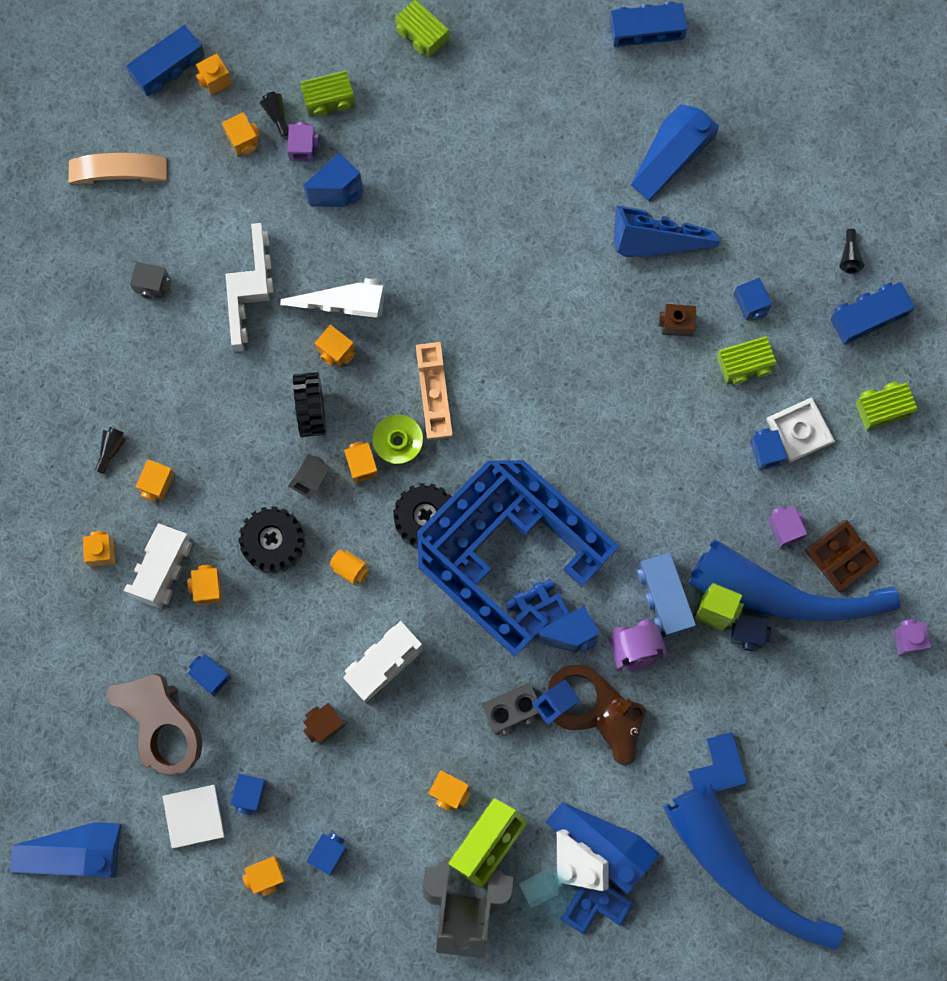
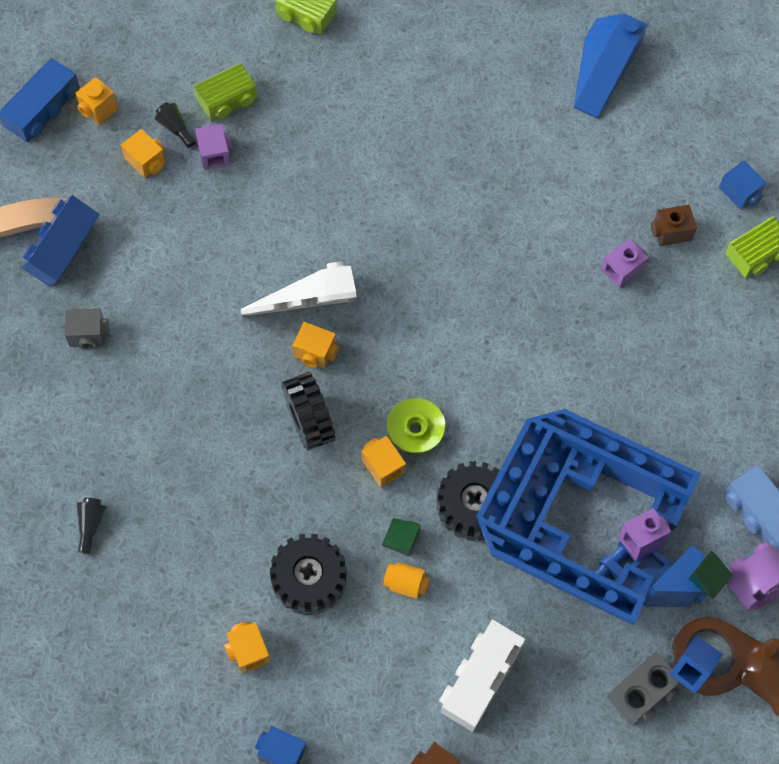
camera: 20 degrees left, 10 degrees down
light orange brick [83,531,116,567] -> none
white wedge [124,523,192,609] -> none
light orange brick [136,460,175,502] -> none
white bracket [226,223,274,352] -> none
dark grey brick [288,454,330,499] -> none
blue slope [303,153,363,207] -> none
light nougat slope [416,342,453,440] -> none
blue wedge [614,205,720,257] -> none
none -> blue brick [21,195,100,286]
none -> dark green slope [382,518,421,557]
none -> medium lavender brick [601,238,648,288]
none -> medium lavender brick [619,508,671,561]
none -> dark green slope [688,551,733,599]

